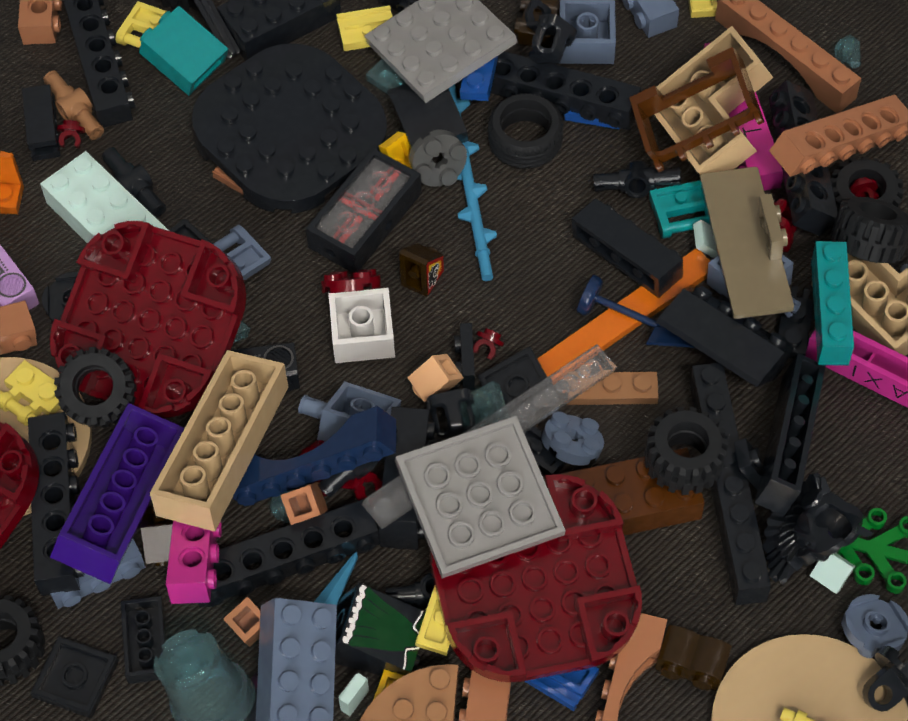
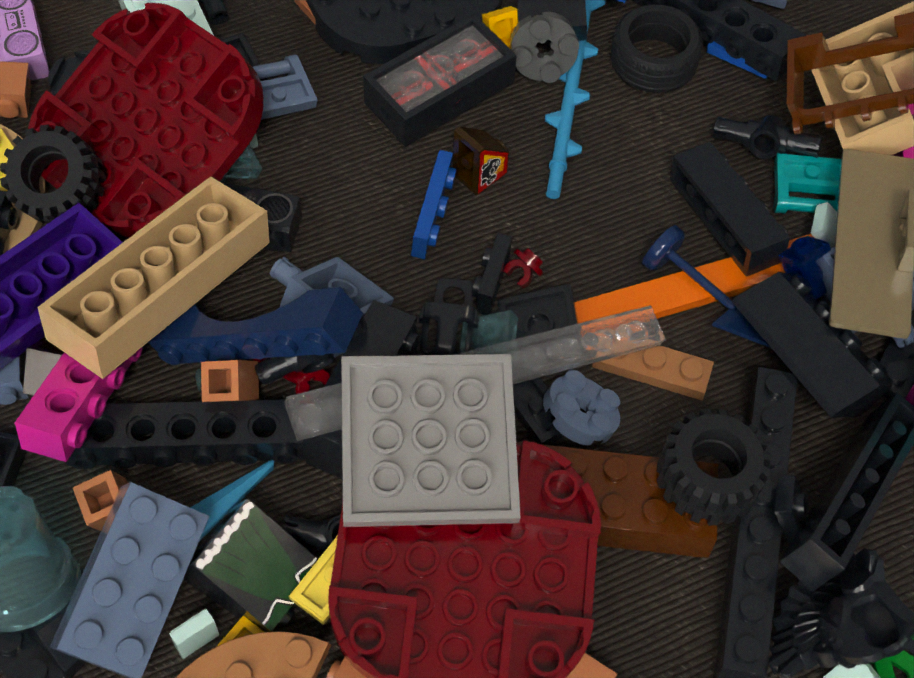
camera: 15 degrees right, 0 degrees up
dark red plate [321,269,381,293] -> none
white brick [328,288,395,363] -> none
light nougat brick [407,354,464,402] -> none
none -> blue plate [411,150,457,259]
none -> clear blue bracket [779,236,831,300]

